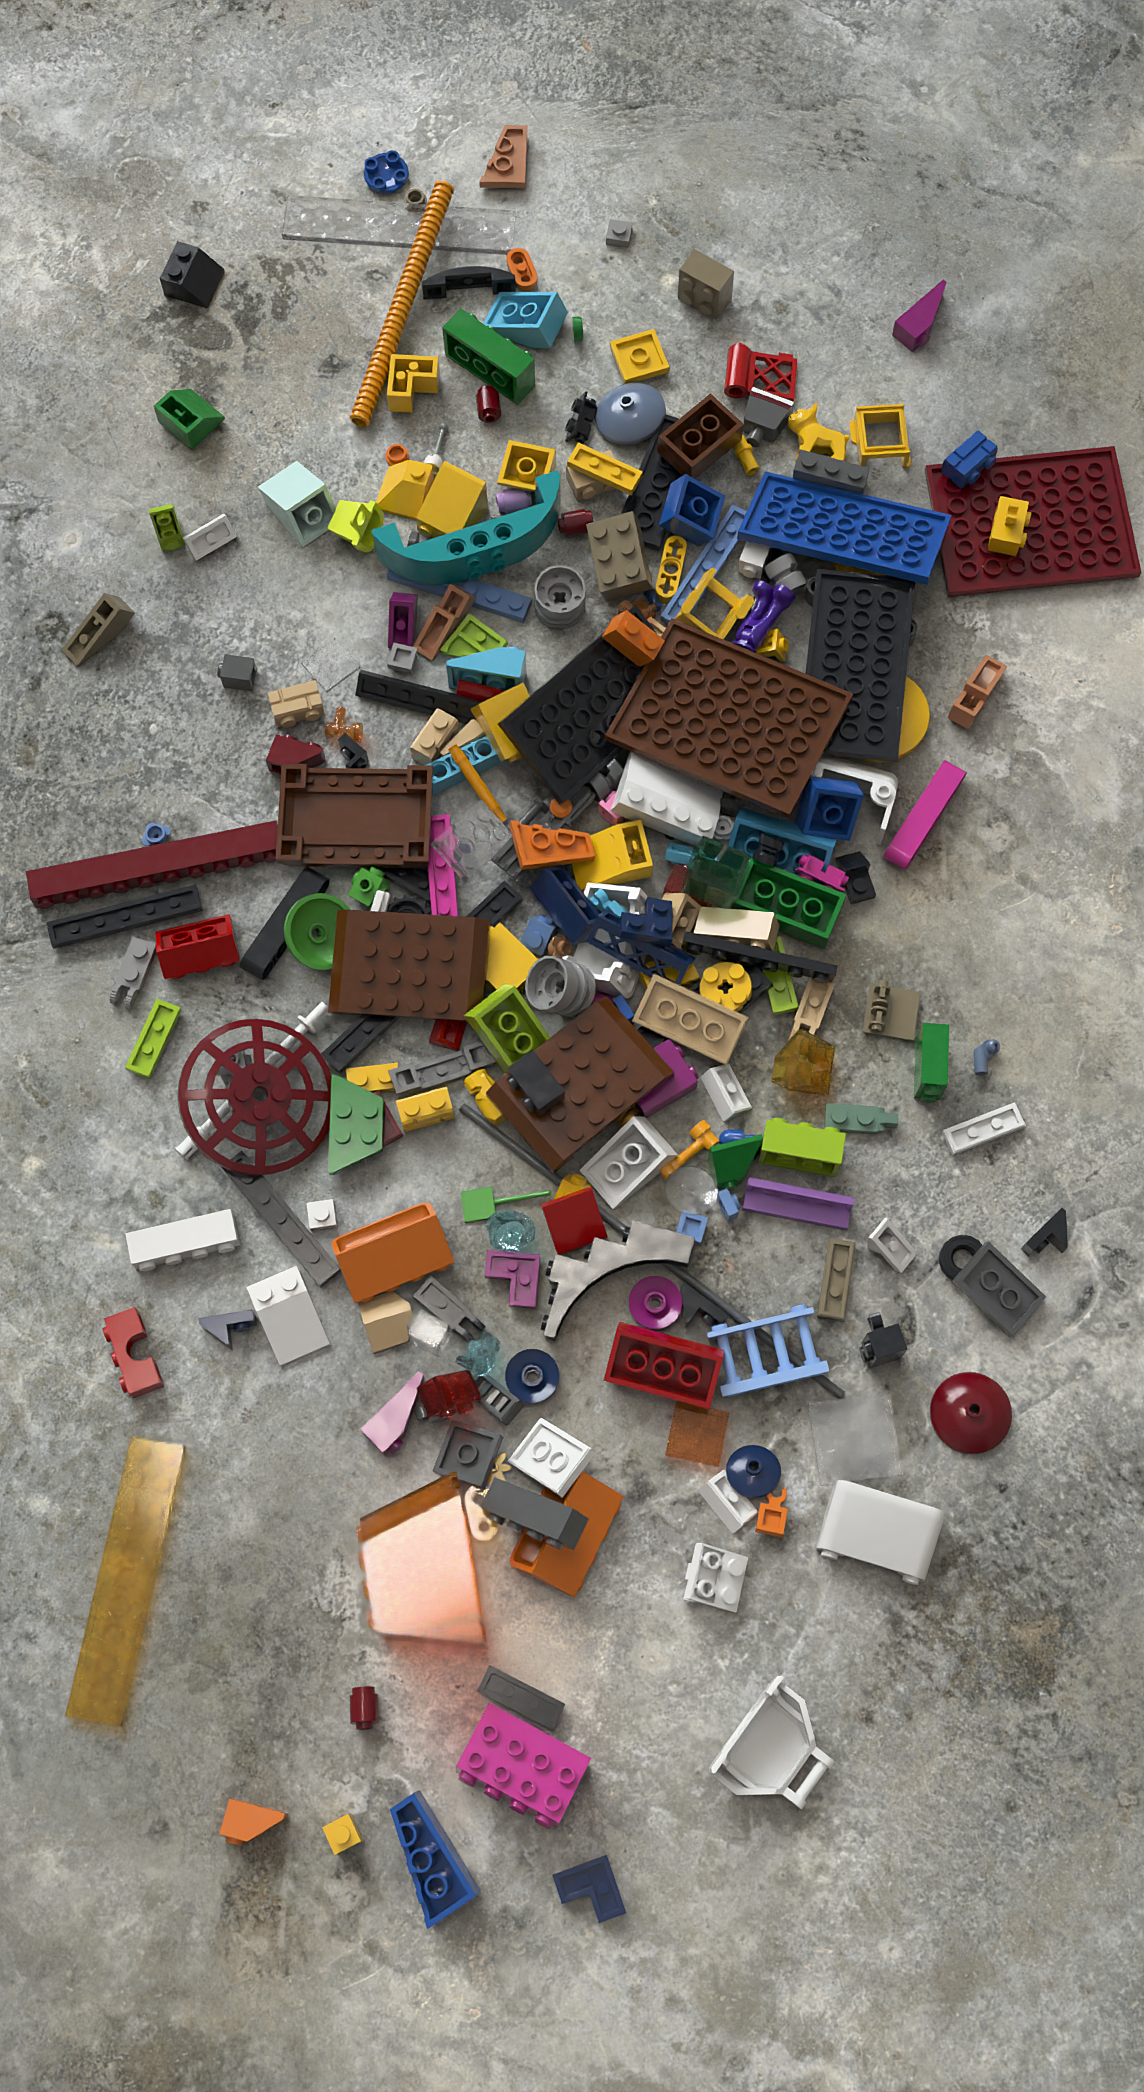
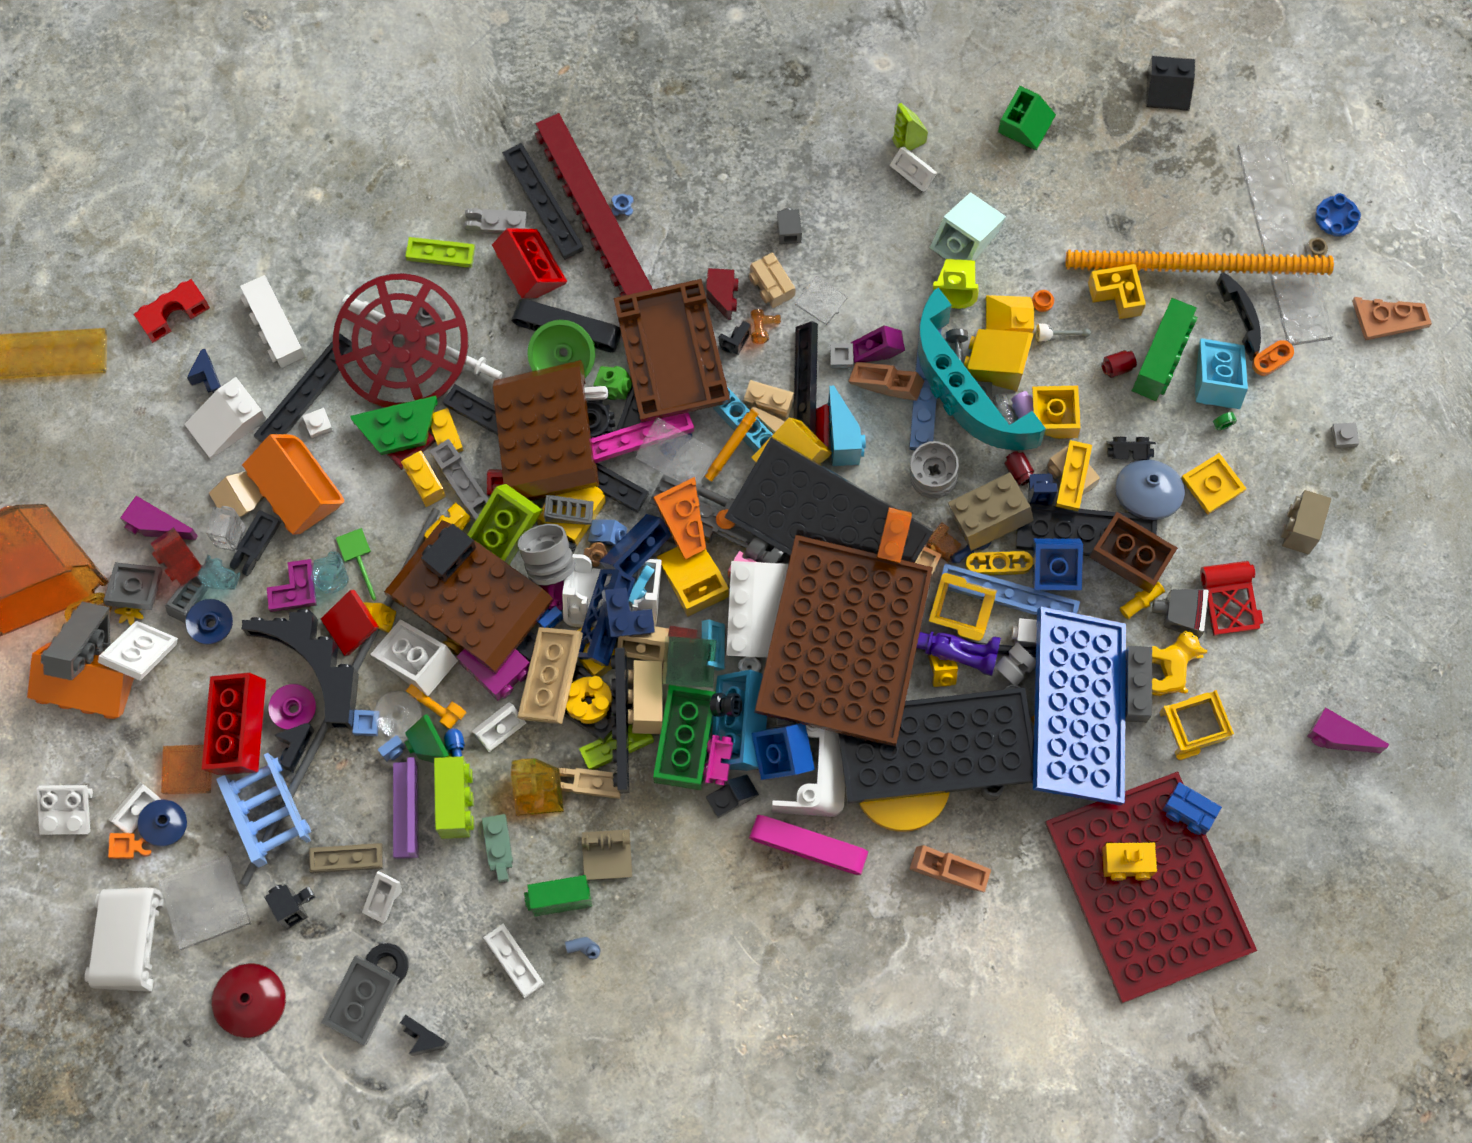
camera: 75 degrees right, 0 degrees up
dark tan slope [62,593,135,666] -> none
lime wing [440,613,508,657] -> none
none -> dark grey slope [544,495,594,525]
none -> dark blue slope [1028,474,1057,506]

